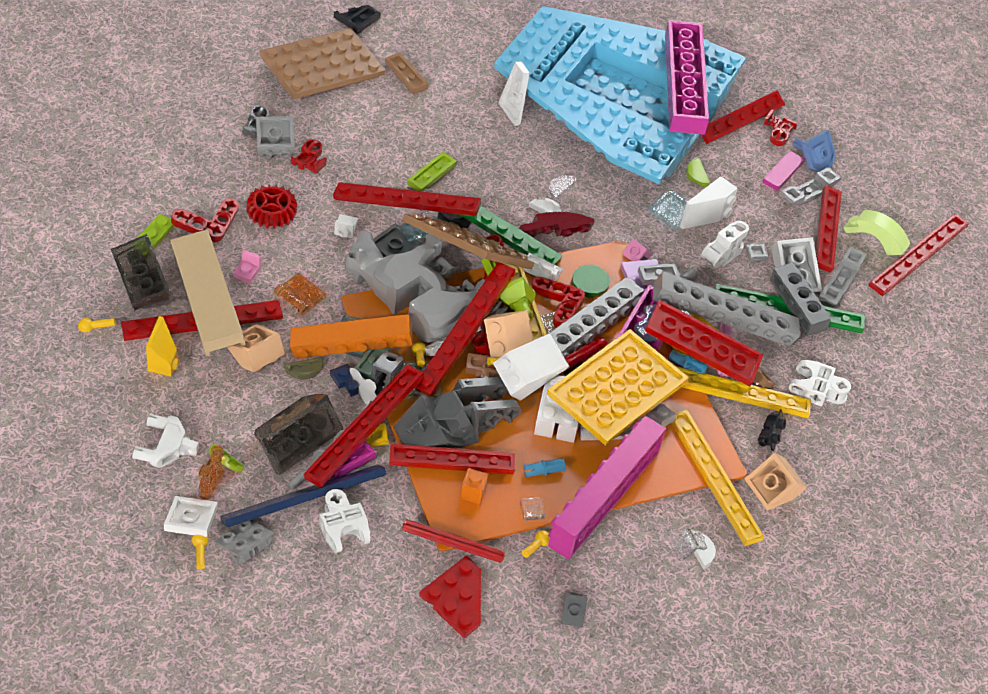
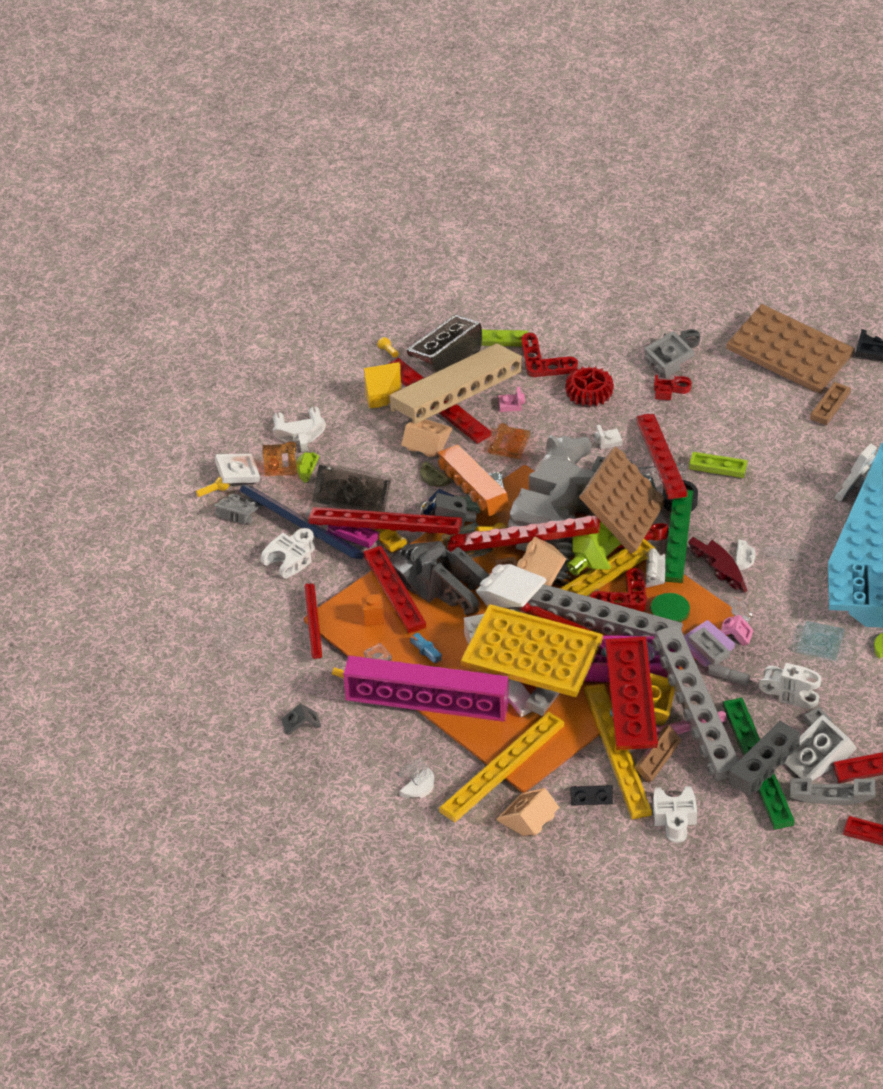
camera: 75 degrees right, 5 degrees down
red plate [419,555,481,639] -> none
white slope [680,177,738,229] -> none

